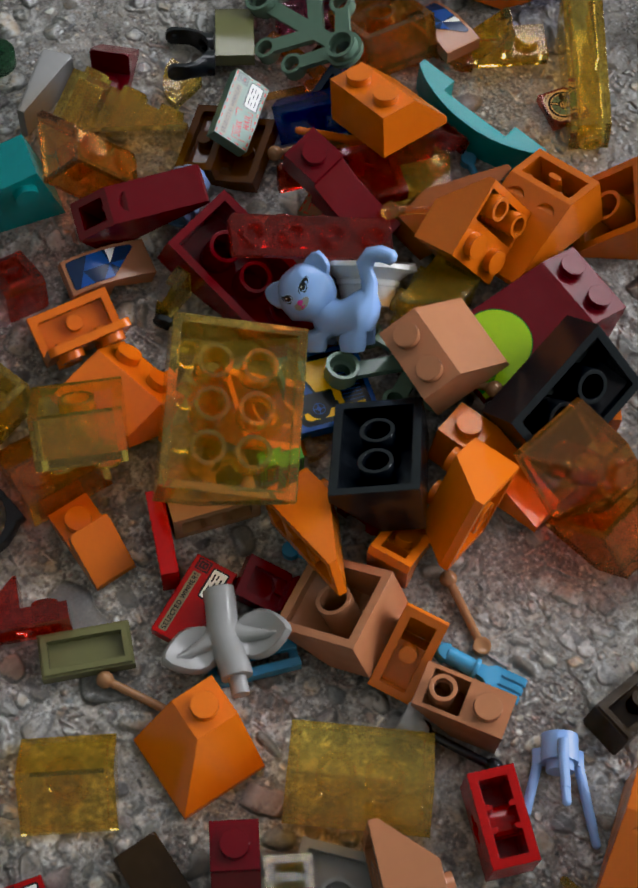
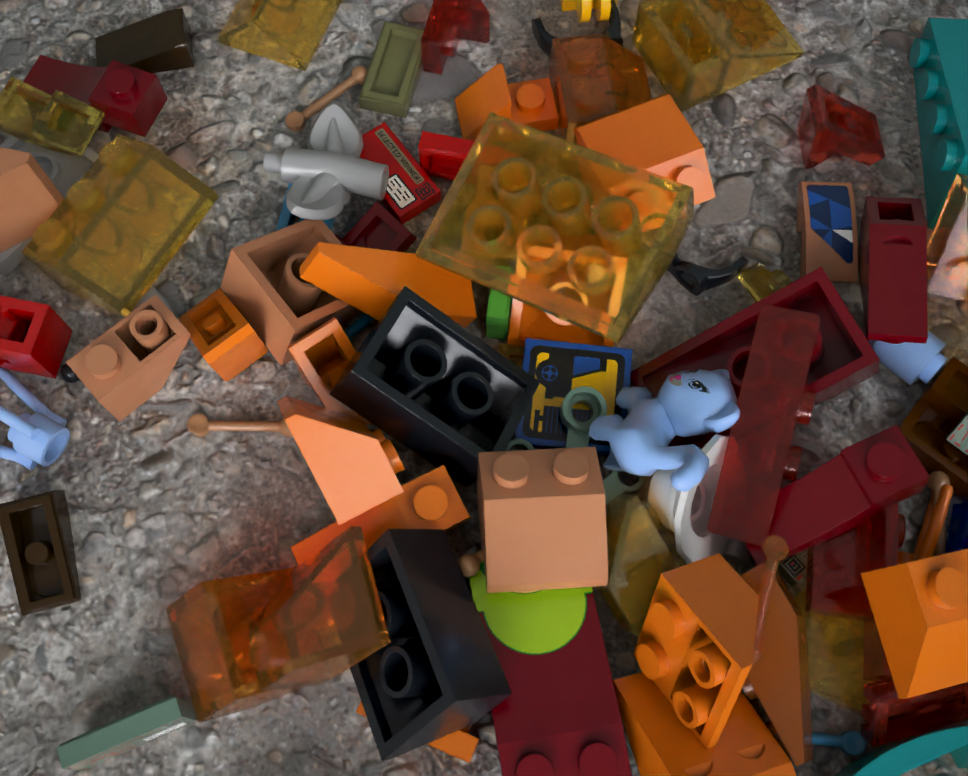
camera: 120 degrees right, 5 degrees up
orange bracket [25,286,132,371] -> none
clear yellow slope [27,376,129,475] -> none
orange slope [133,675,265,820] -> none
dark azure piece [434,642,528,705] -> none

